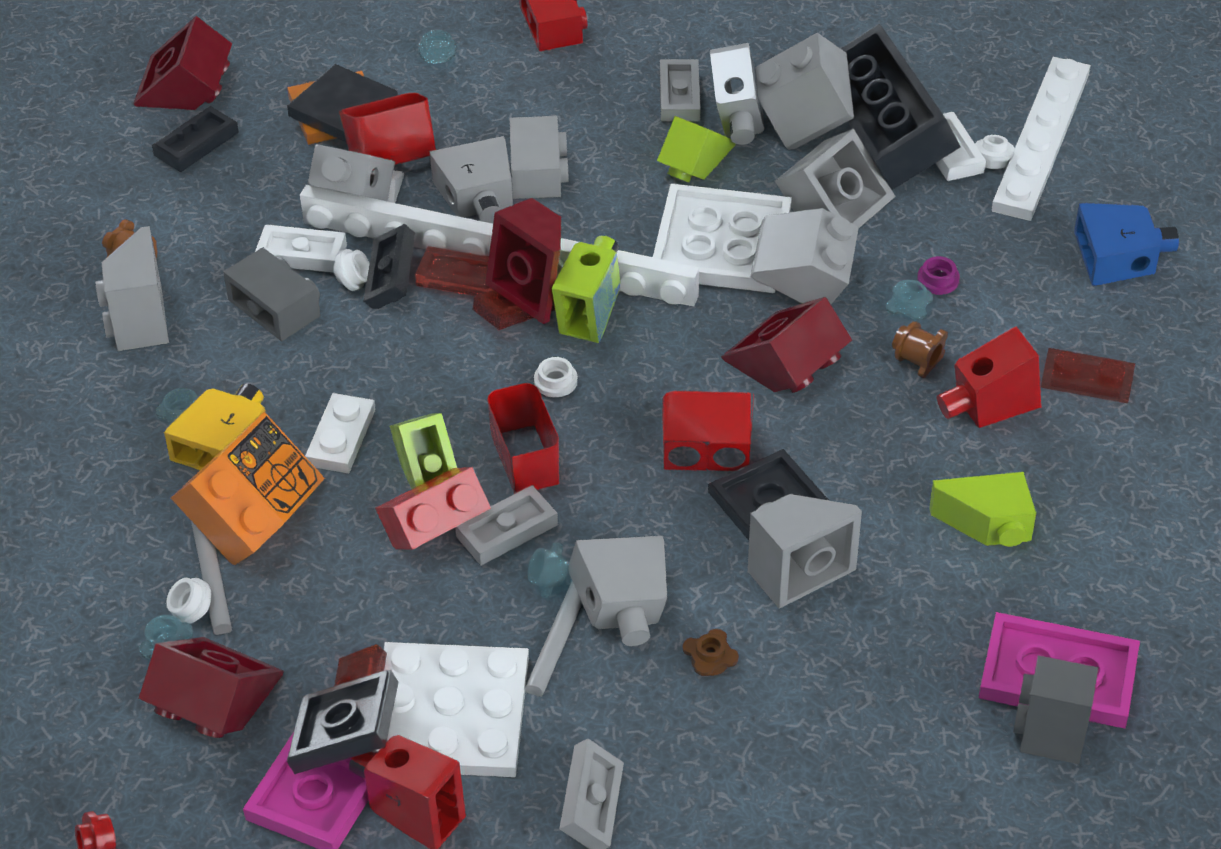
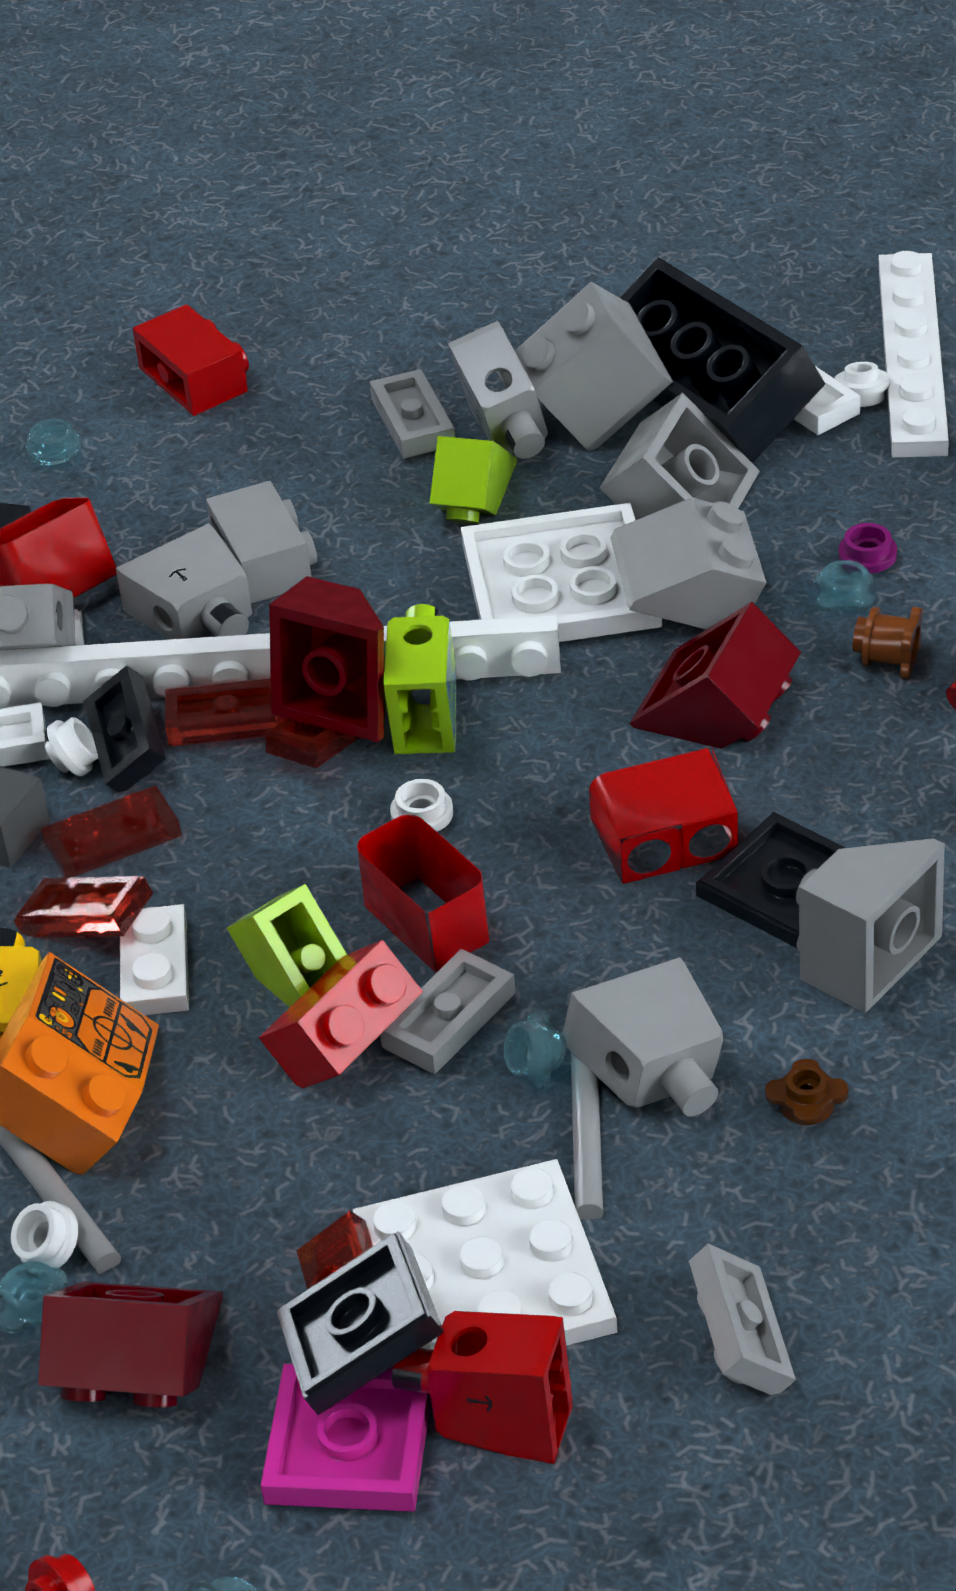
camera: 15 degrees left, 5 degrees down
none -> clear red plate [13,876,153,938]
none -> clear red plate [41,785,182,880]

